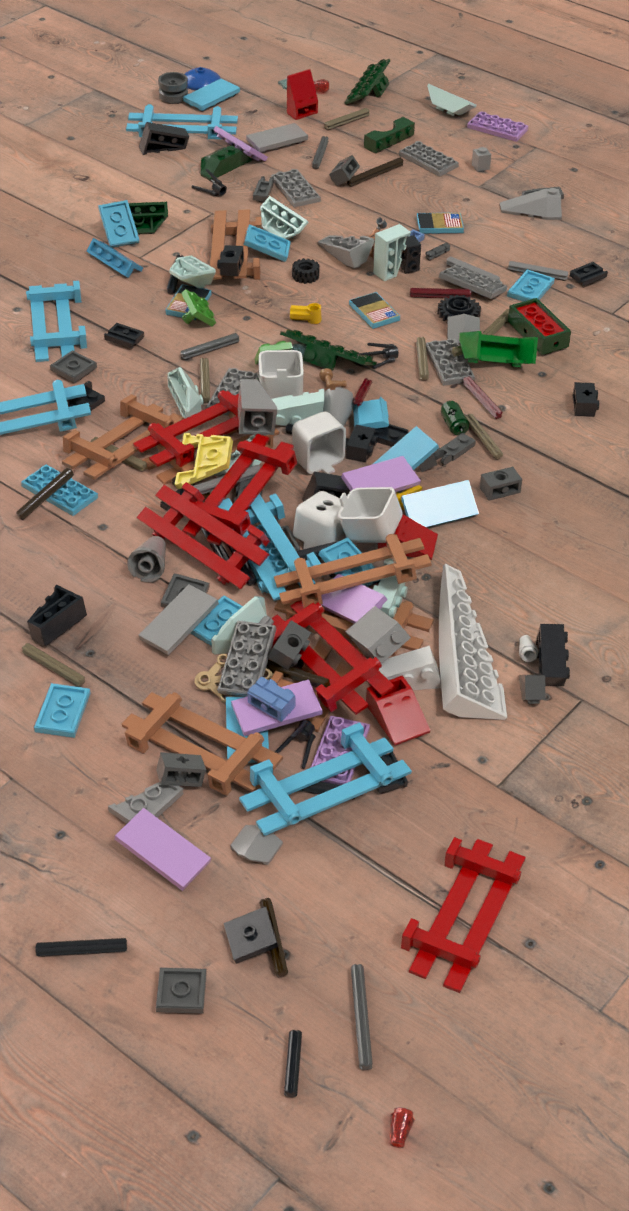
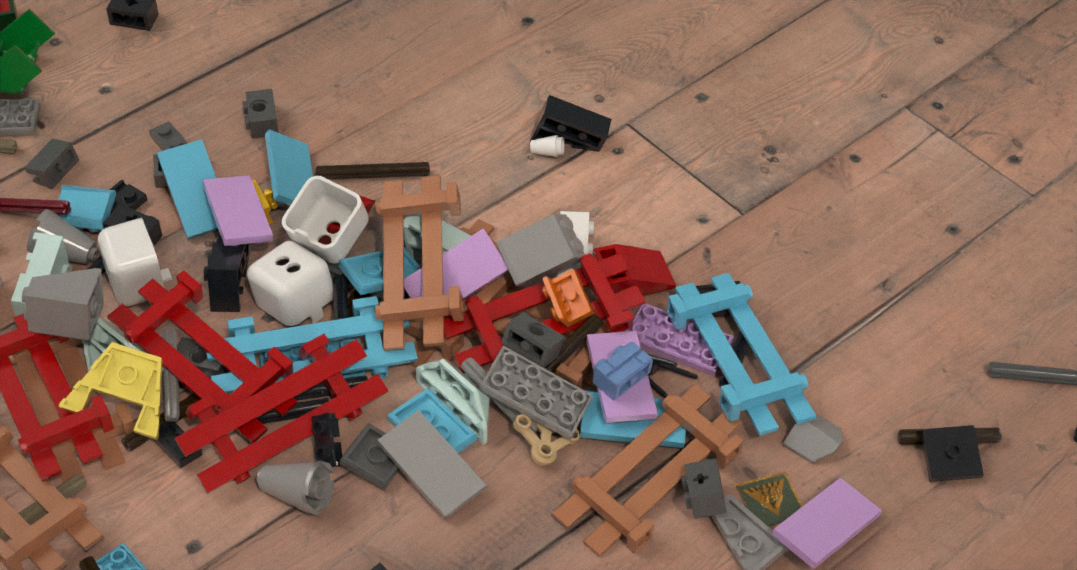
camera: 80 degrees left, 5 degrees up
dark grey plate [156,968,207,1014] -> none
red fence [401,837,526,993] -> none
white wedge [439,564,507,720] -> none
dark green piece [441,401,469,435] -> none
axle [463,376,503,419] -> none
dark tan axle [466,414,503,460] -> none
dark grey slope [519,674,546,704] -> none
none -> dark grey hinge [24,139,79,189]
none -> black hinge [312,413,343,467]
none -> dark brown axle [316,162,430,179]
none -> orange bracket [542,269,594,327]
none -> clear yellow piece [736,472,803,526]

